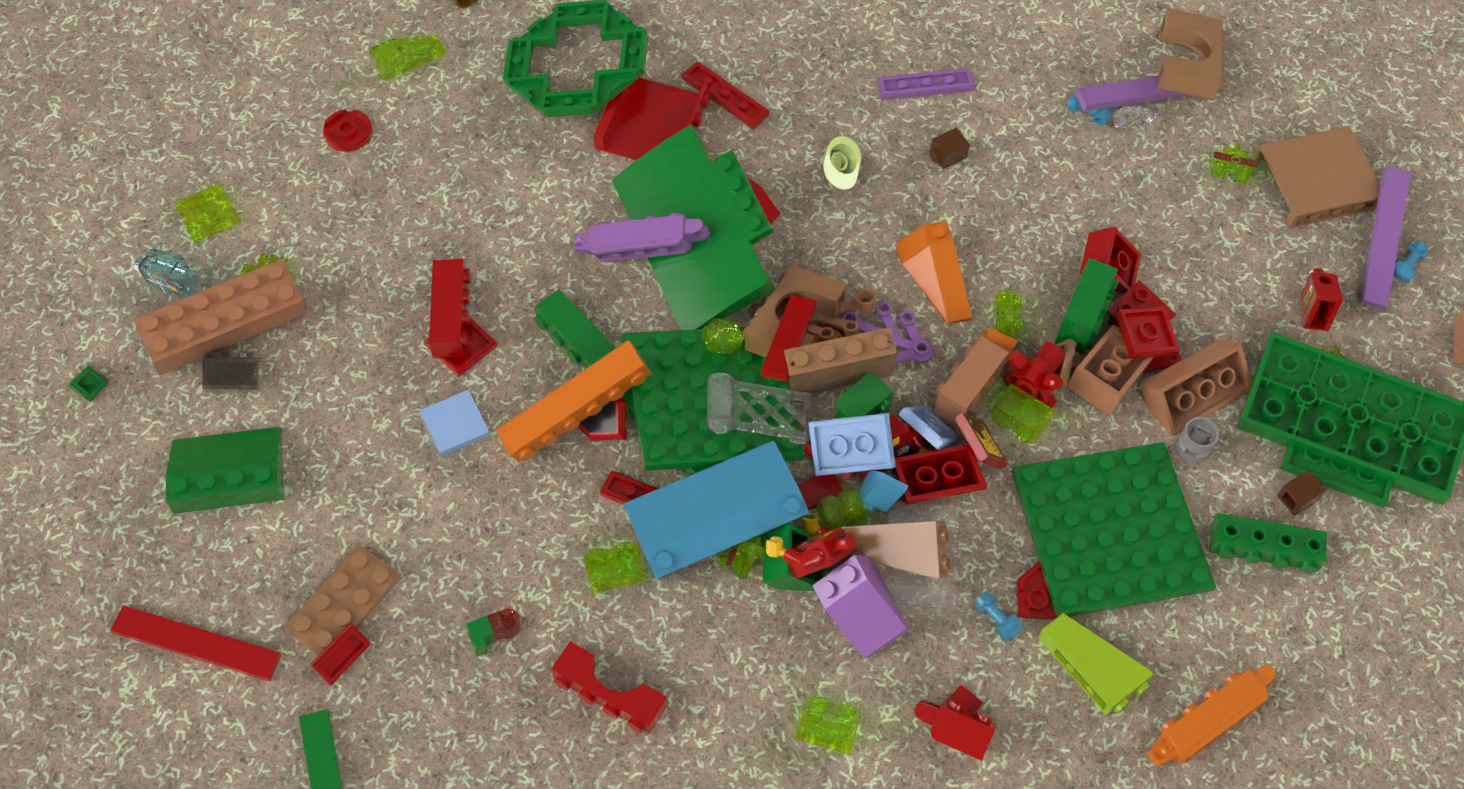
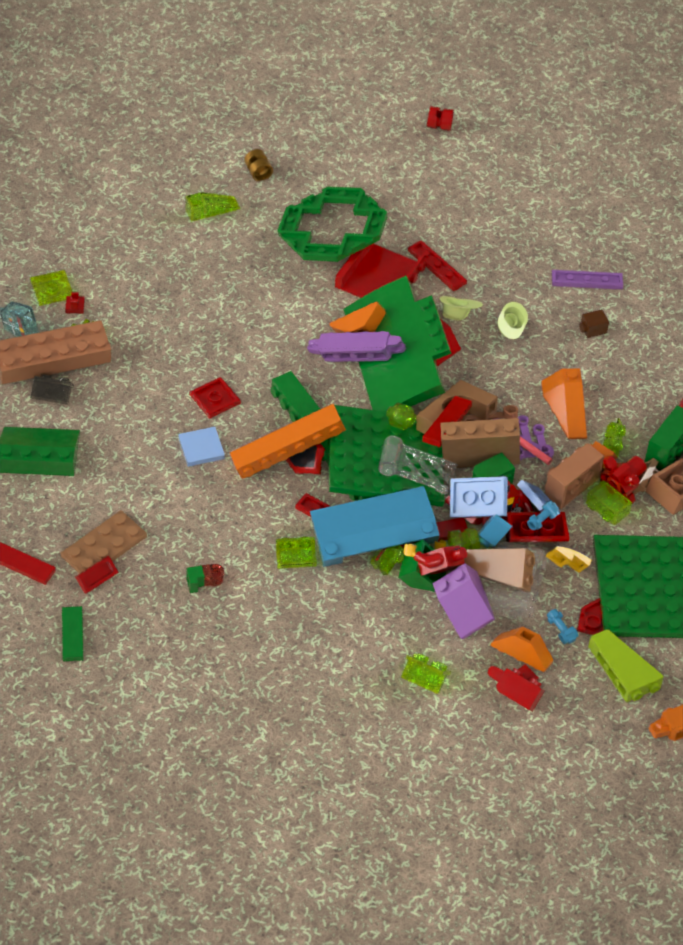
camera: 10 degrees right, 10 degrees down
red tile [323,109,373,152] -> none
red brick [429,258,471,359] -> none
red arch [551,641,668,734] -> none
tile [955,412,1009,469] -> none
none -> red tile [65,292,85,314]
none -> orange slope [329,302,386,333]
none -> yellowish green piece [440,296,483,321]
none -> orange slope [491,626,553,672]
none -> coral bar [520,436,552,465]
none -> dark azure bar [527,500,560,530]
none -> yellow slope [545,546,592,573]

